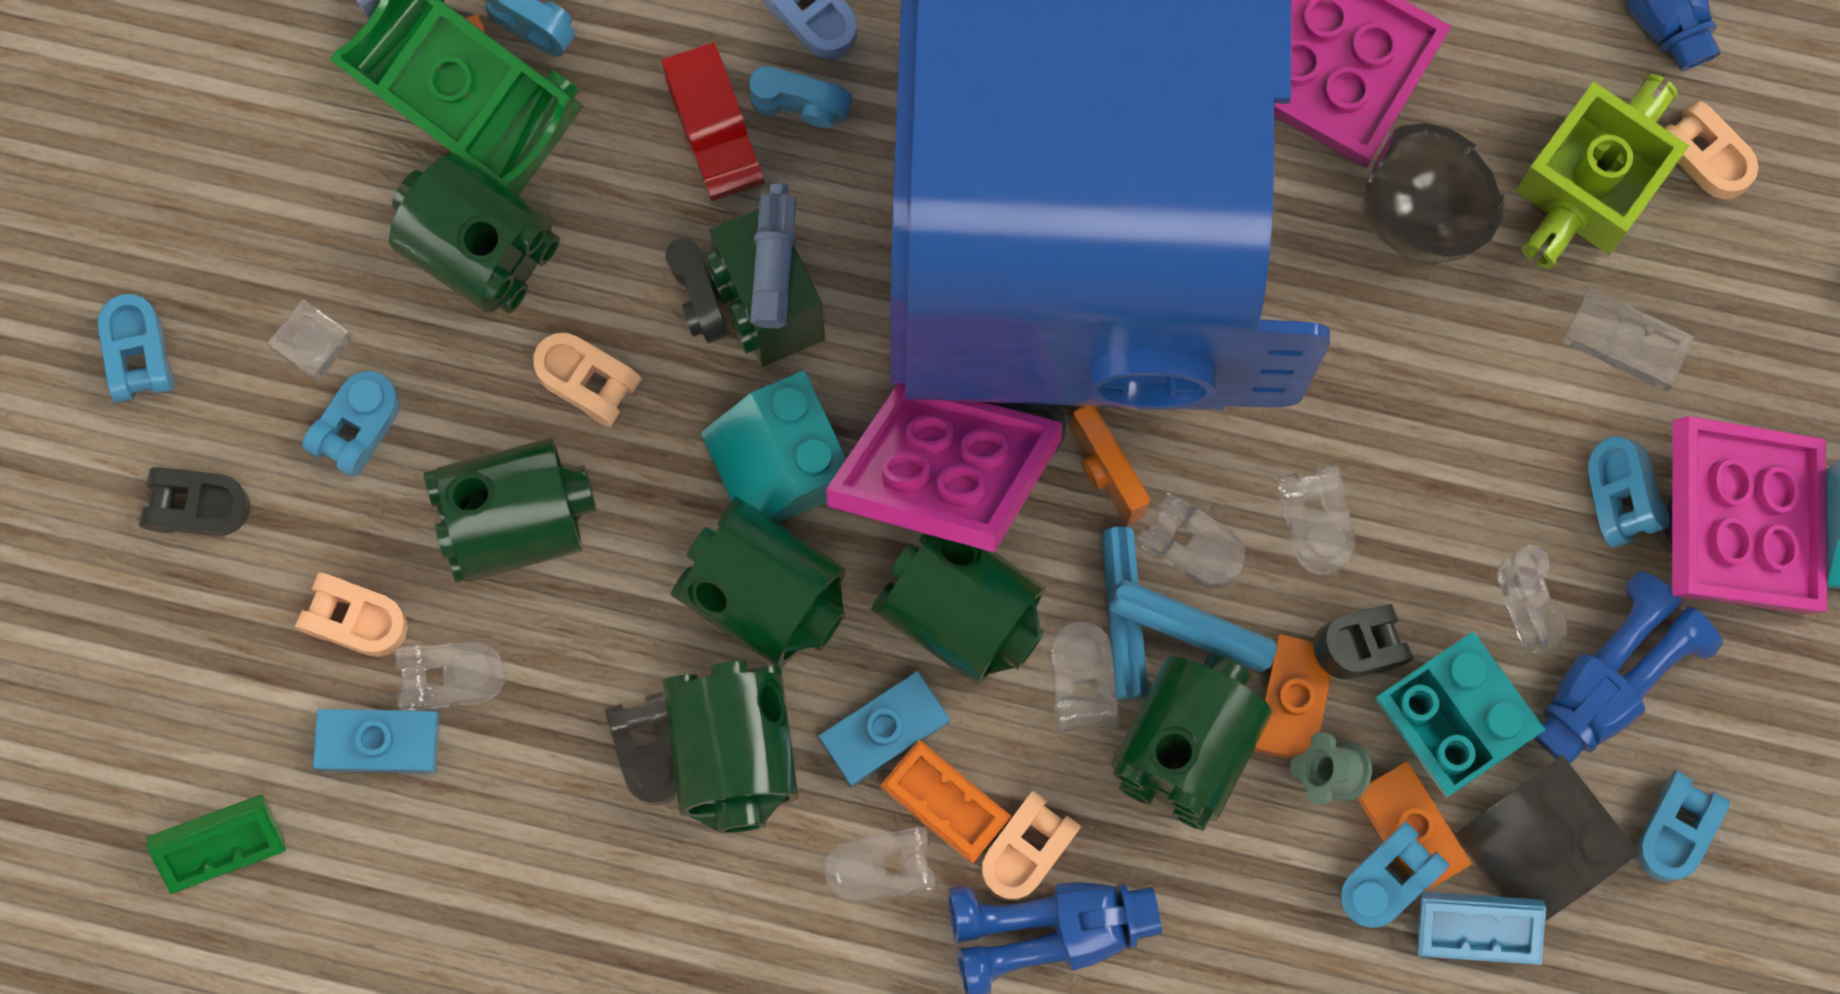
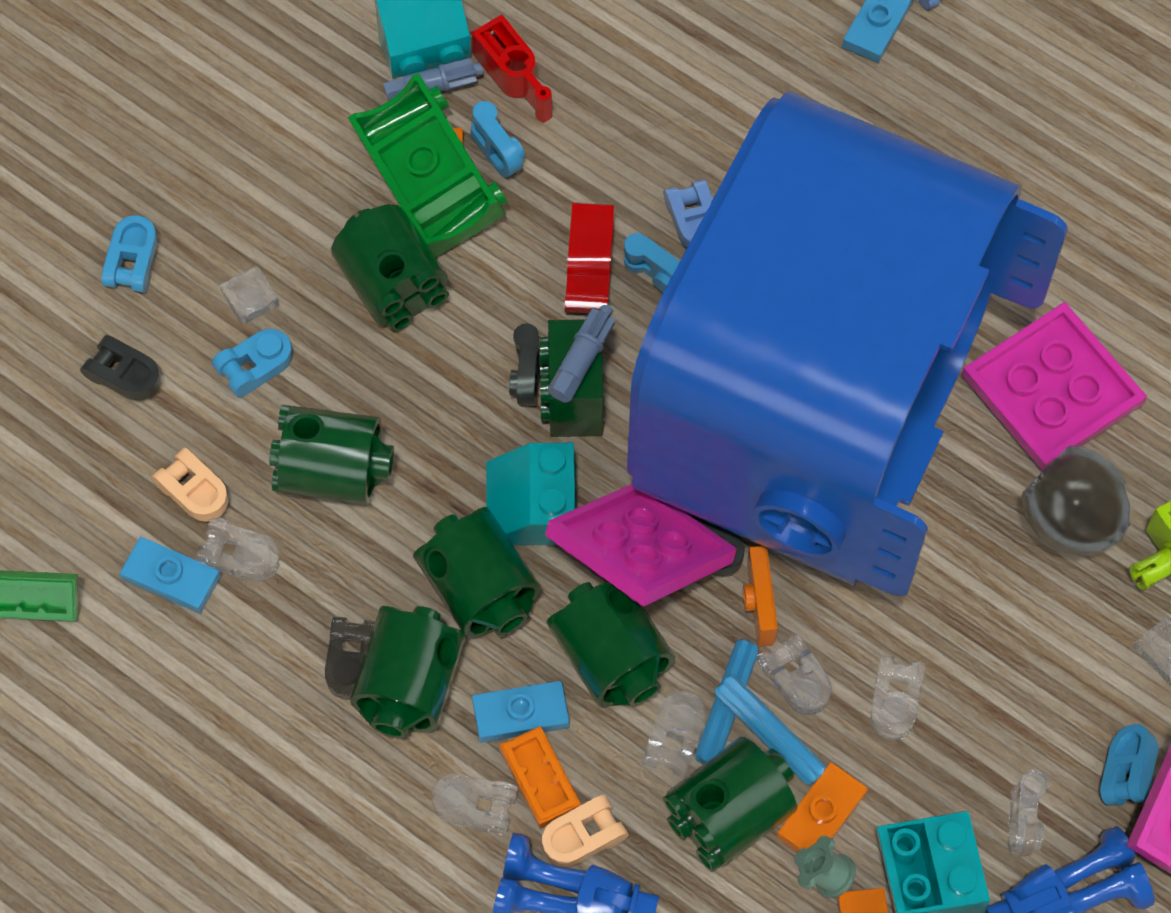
camera: 25 degrees right, 10 degrees down
light nougat plate [533,333,642,427] -> none
pearl dark grey plate [1313,604,1414,679] -> none

